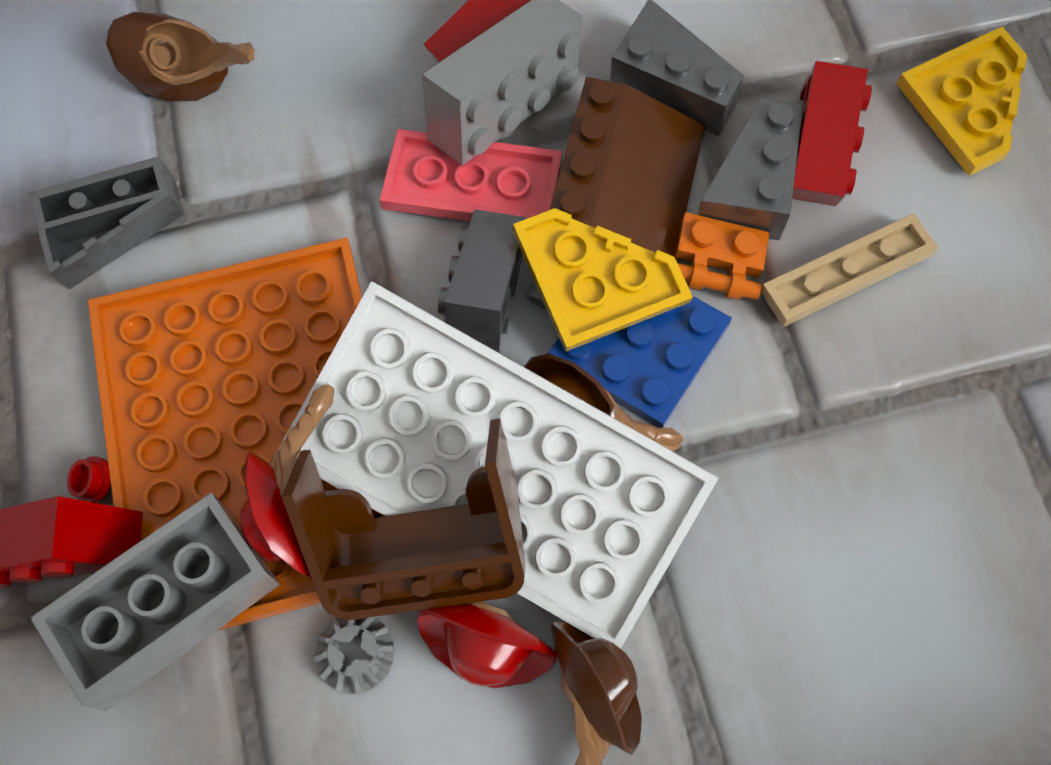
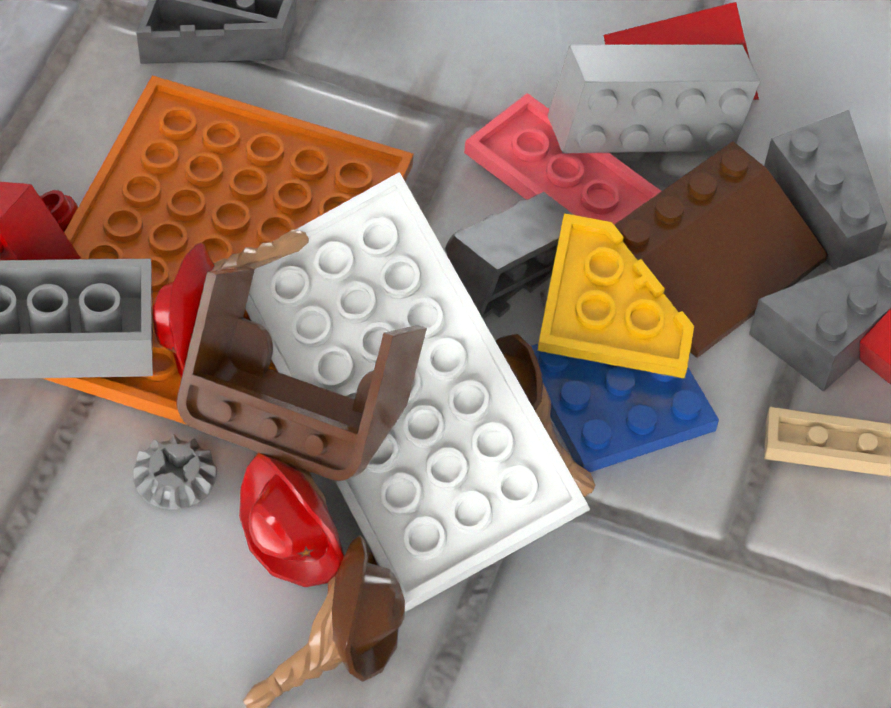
camera: 25 degrees right, 15 degrees down
orange plate [674,212,769,301] -> none

